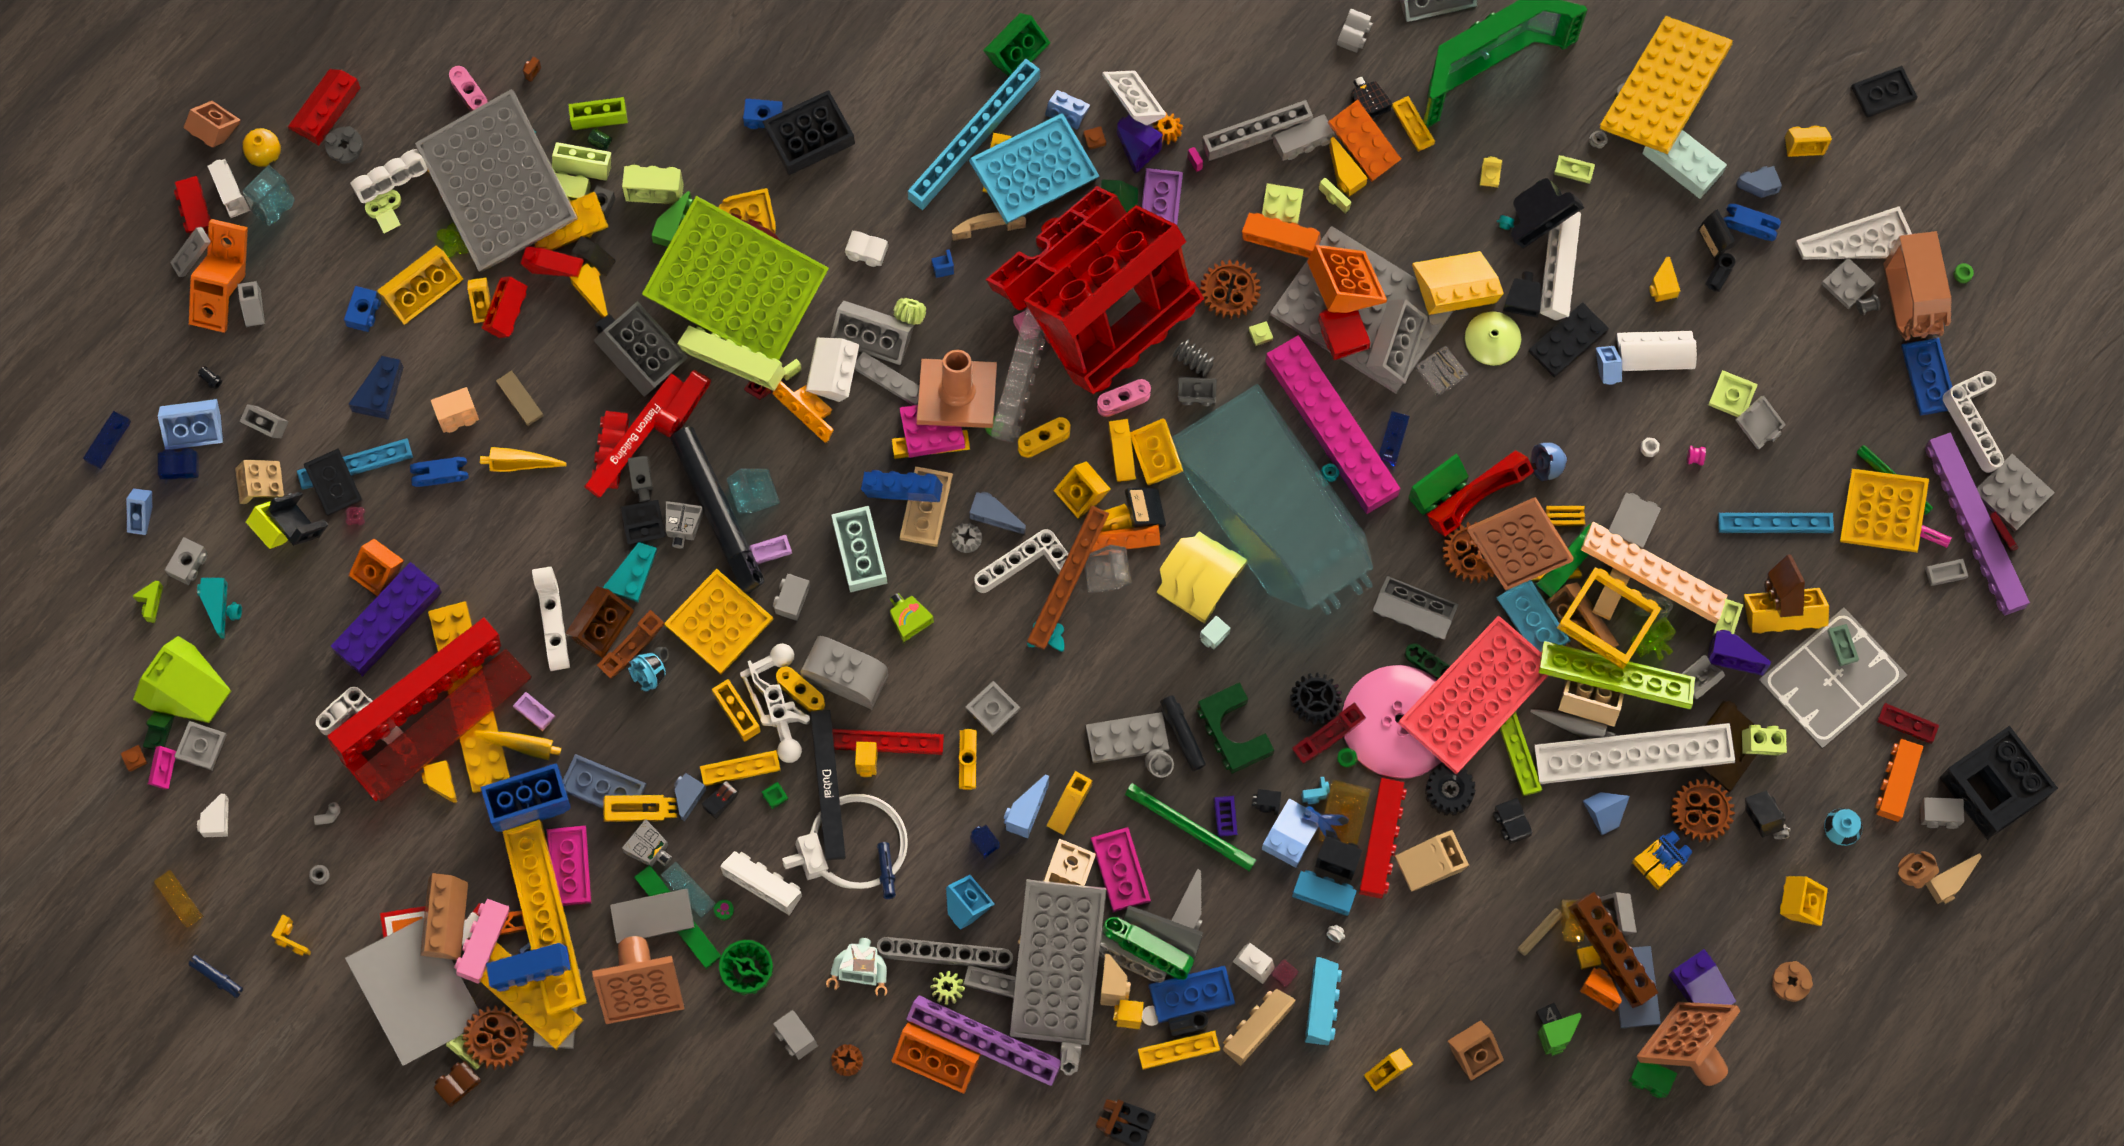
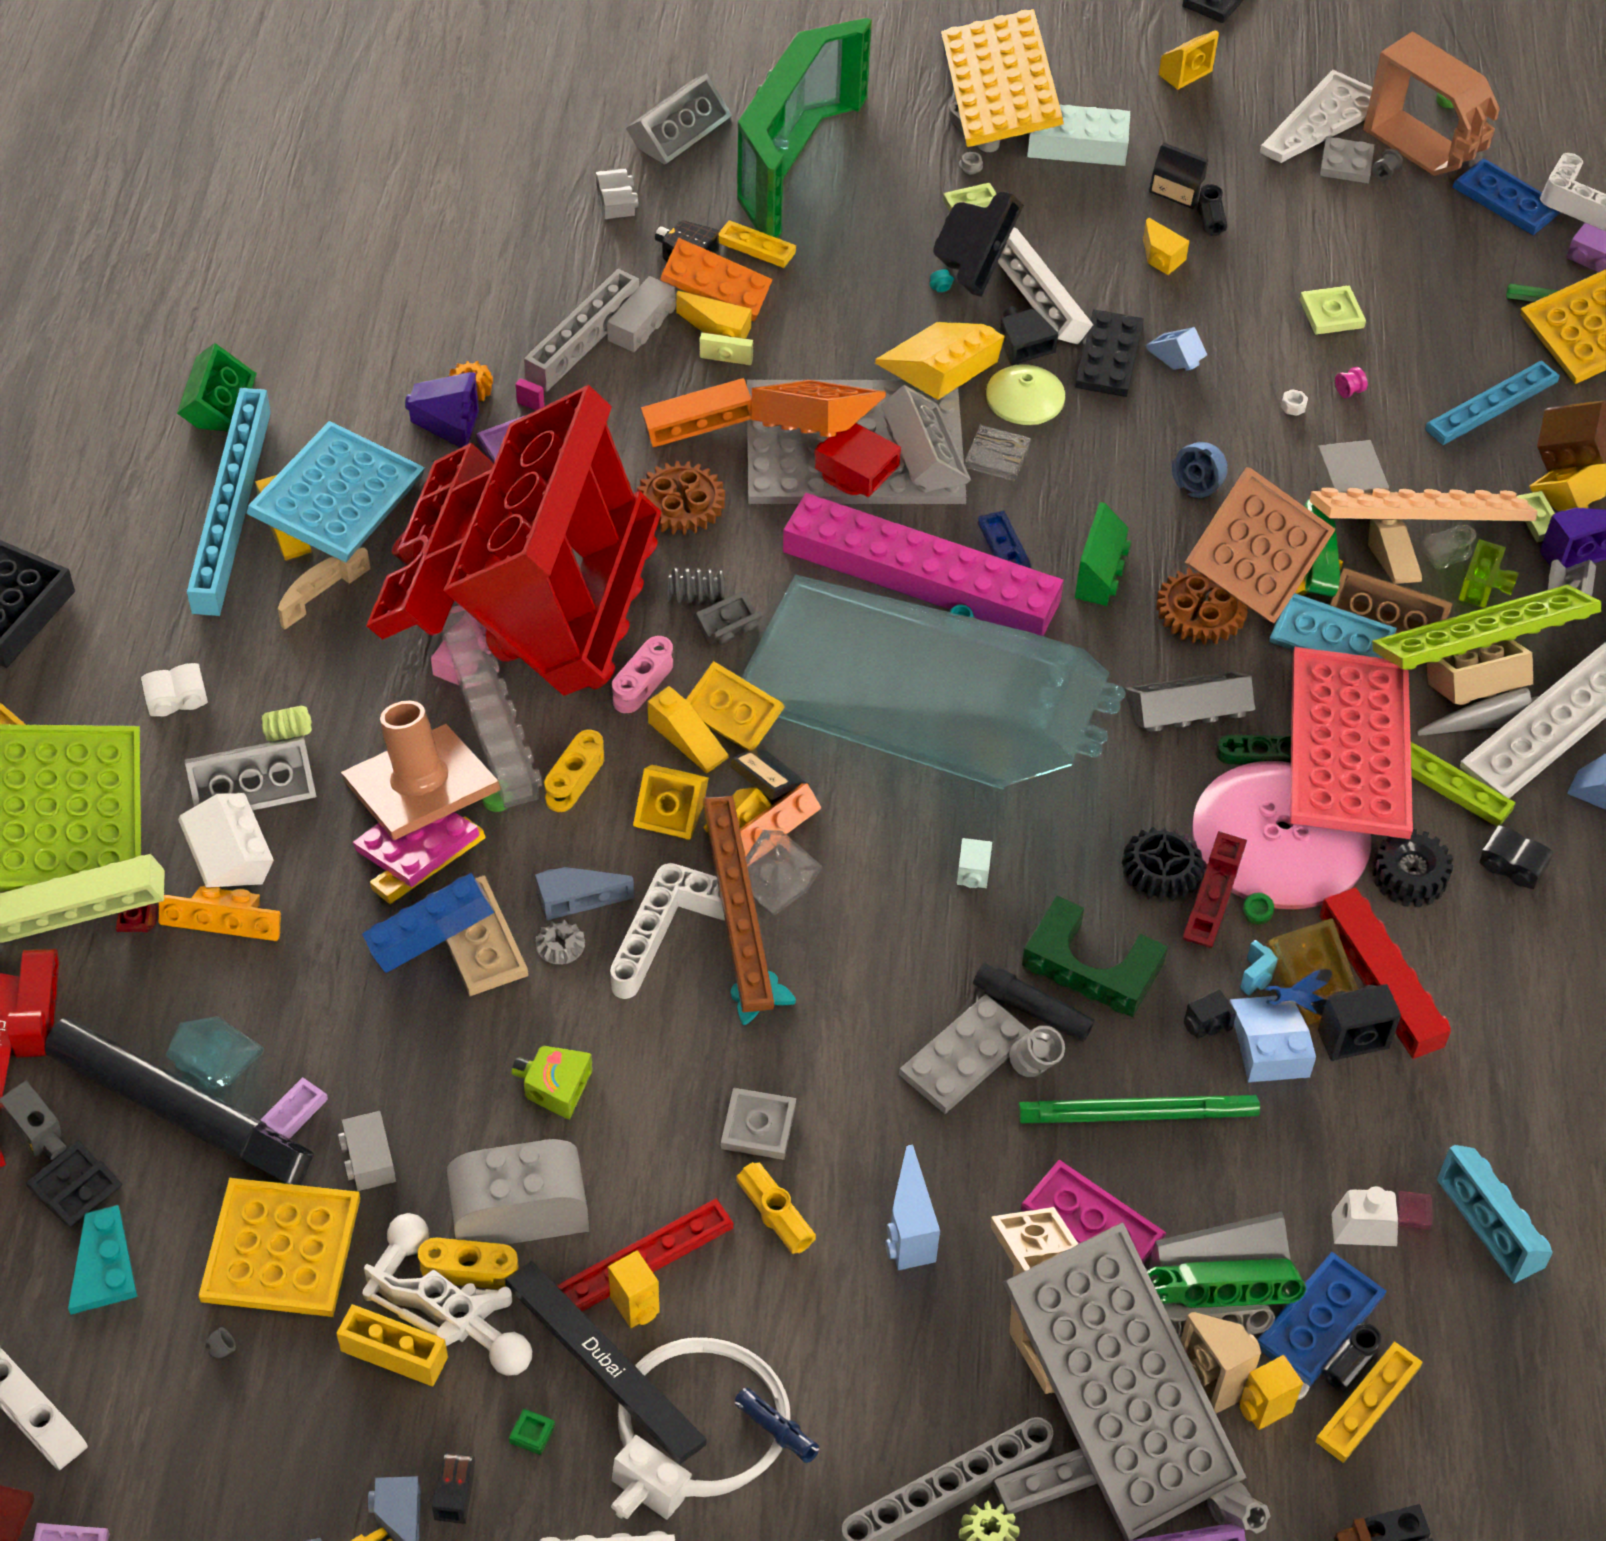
camera: 35 degrees left, 20 degrees down
reddish brown slope [565,586,634,658] -> none
dark orange slope [597,610,665,679] -> none
medium azure cone [628,653,666,691] -> none
light grey torso [666,501,704,548] -> none
yellow plate [700,750,781,786] -> none
yellowish green tile [783,359,801,381] -> none
light aqua brick [831,506,887,592] -> none
light grey plate [854,352,919,405] -> none
blue panel [932,249,954,278] -> none
dark azure slope [946,875,995,930] -> none
clear blue brick [970,825,1000,859] -> none
medium blue bracket [1045,90,1090,130] -> none
yellow slope [1047,771,1092,836] -> none
dark orange plate [1083,126,1106,150] -> none
white slope [1102,71,1166,125] -> none
light yellow slope [1157,532,1247,624] -> none
light grey slope [1171,869,1203,930] -> none
dark purple slope [1213,796,1238,837] -> none
tan slope [1223,988,1296,1066] -> none
yellowish green plate [1249,321,1273,346] -> none
yellowish green plate [1262,184,1304,224] -> none
dark azure brick [1292,870,1357,916] -> none
white plate [1326,925,1345,943] -> none
tan slope [1395,830,1469,892] -> none
red arch [1427,450,1534,536] -> none
light yellow bracket [1480,157,1502,187] -> none
yellow window [1557,567,1662,669] -> none
white brick [1616,331,1697,371] -> none
blue piece [1723,204,1781,241] -> none
light grey piece [1735,396,1785,449] -> none
sand blue slope [1736,166,1782,198] -> none

